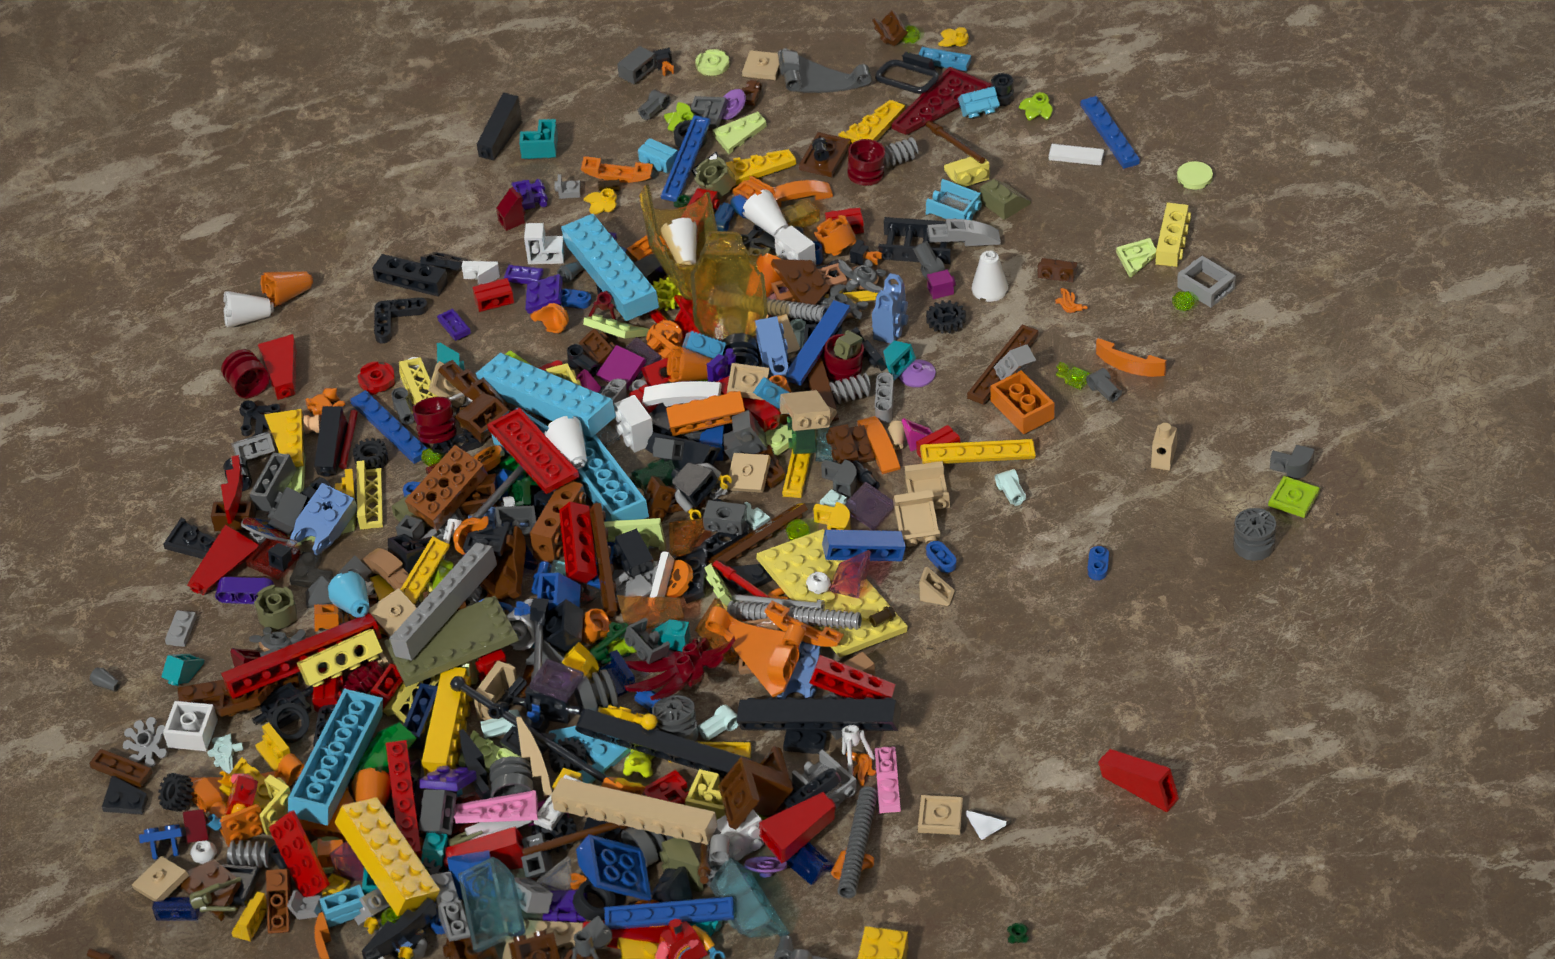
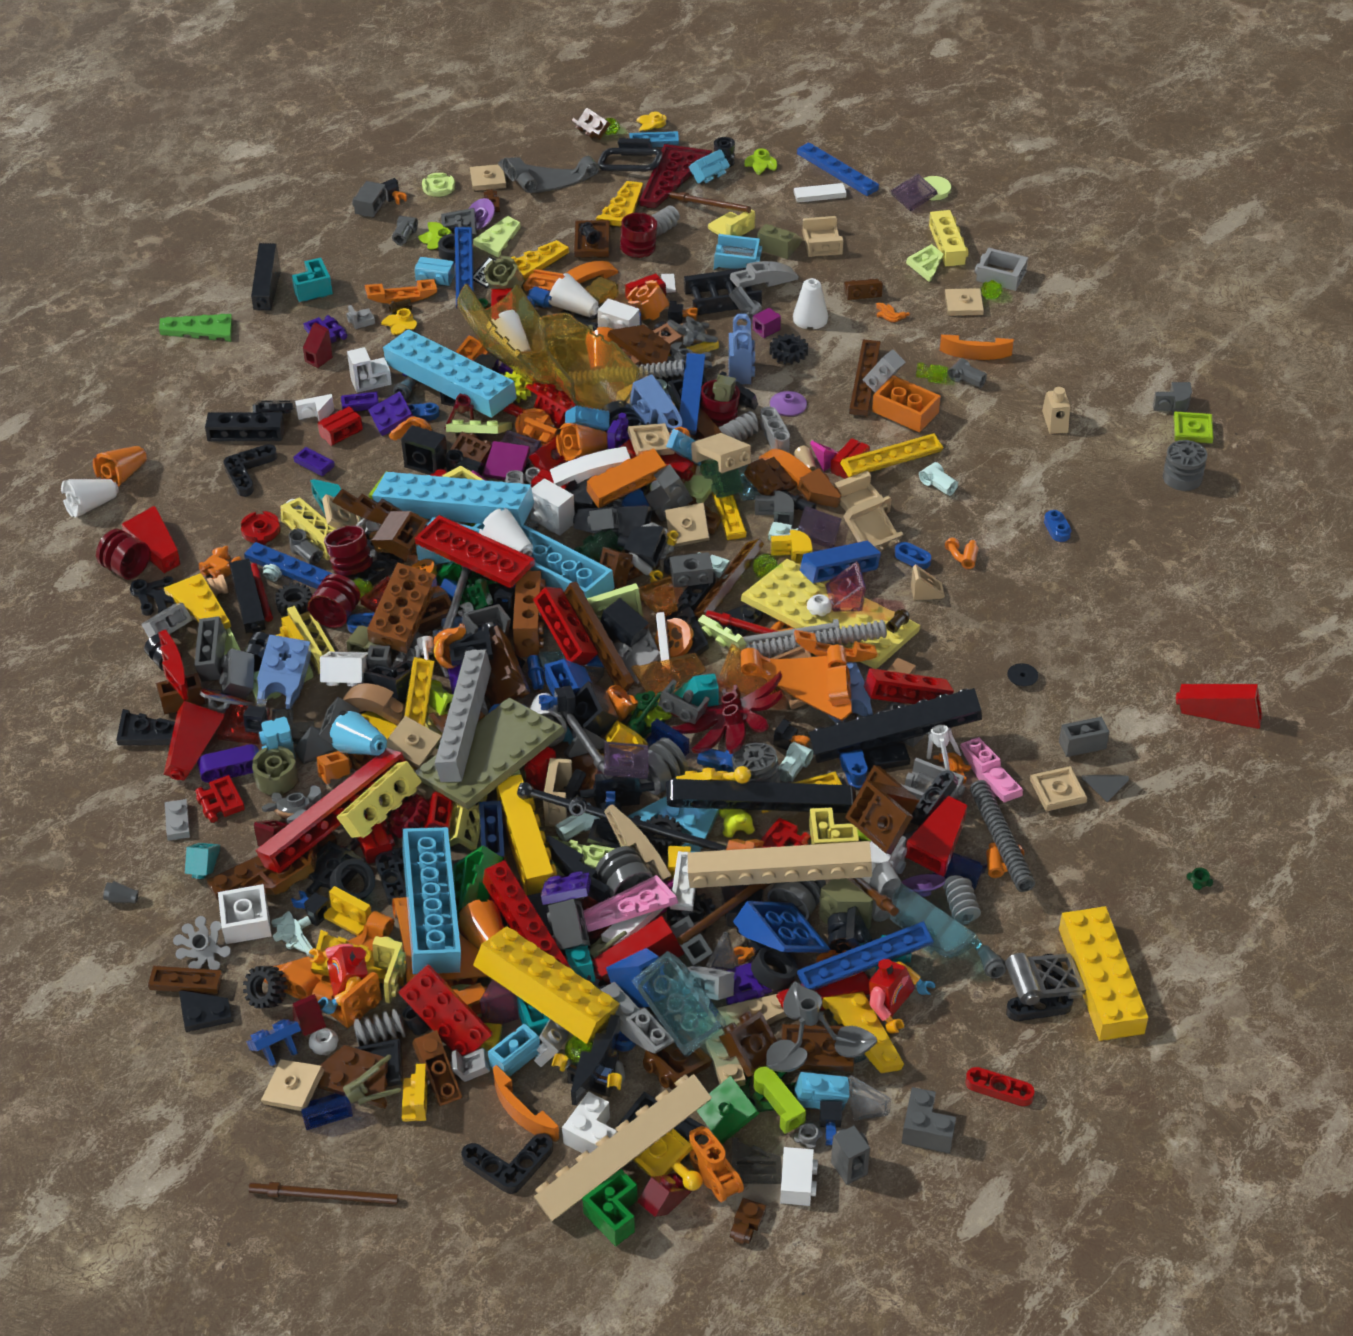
camera: 25 degrees left, 0 degrees up
teal slope [883,340,916,381] -> none
none -> bright green wing [159,314,232,341]
none -> red plate [195,775,245,823]
none -> medium azure brick [259,717,295,759]
none -> light aqua plate [263,564,282,582]
none -> black piece [291,891,331,926]
none -> dark red wheel [308,574,361,628]
none -> white brick [320,651,368,686]
none -> black brick [401,425,447,475]
none -> white sticker [661,274,676,293]
none -> black piece [773,719,810,750]
none -> dark orange slope [798,468,841,508]
none -> tan panel [802,216,843,257]
none -> blue piece [840,749,868,790]
none -> clear purple plate [891,173,938,212]
none -> light grey piece [943,875,981,925]
none -> tan plate [945,288,984,316]
none -> orange plant [945,538,979,569]
none -> black piece [1007,663,1039,687]
none -> dark grey brick [1059,717,1109,757]

